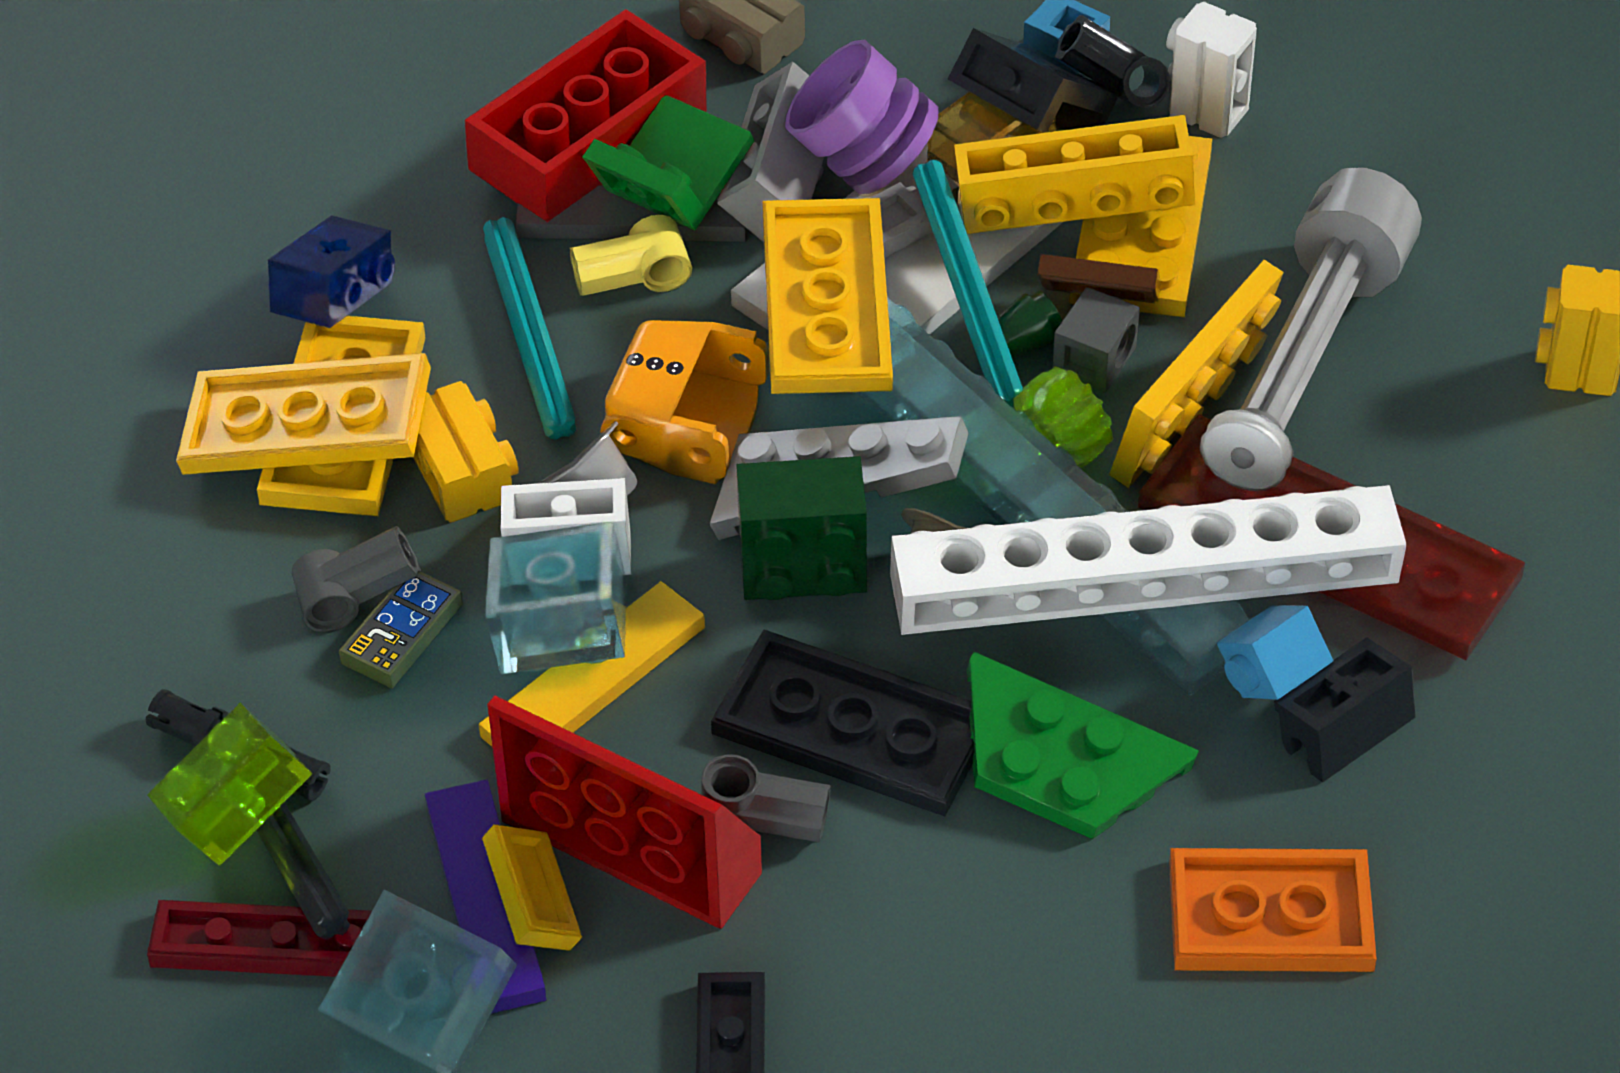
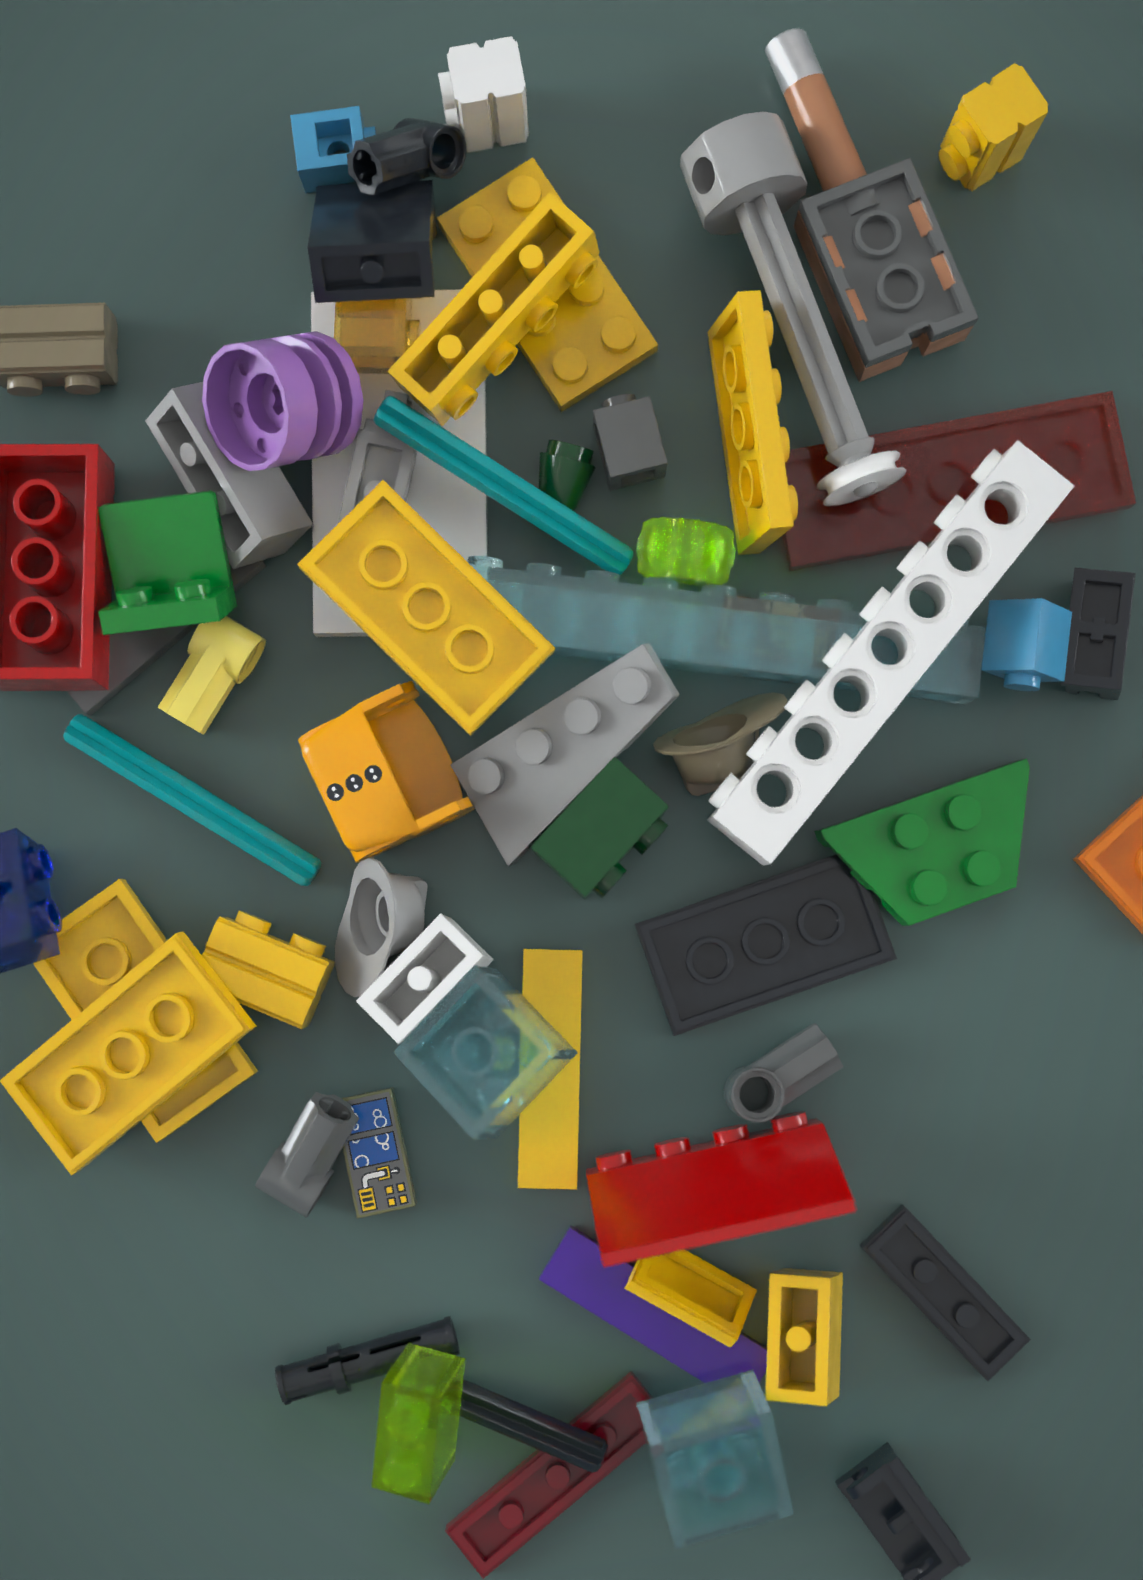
camera: 40 degrees left, 35 degrees up
reddish brown tile [1038,254,1161,304] -> none
none -> dark grey piece [765,28,978,382]
none -> yellow brick [765,1268,843,1406]

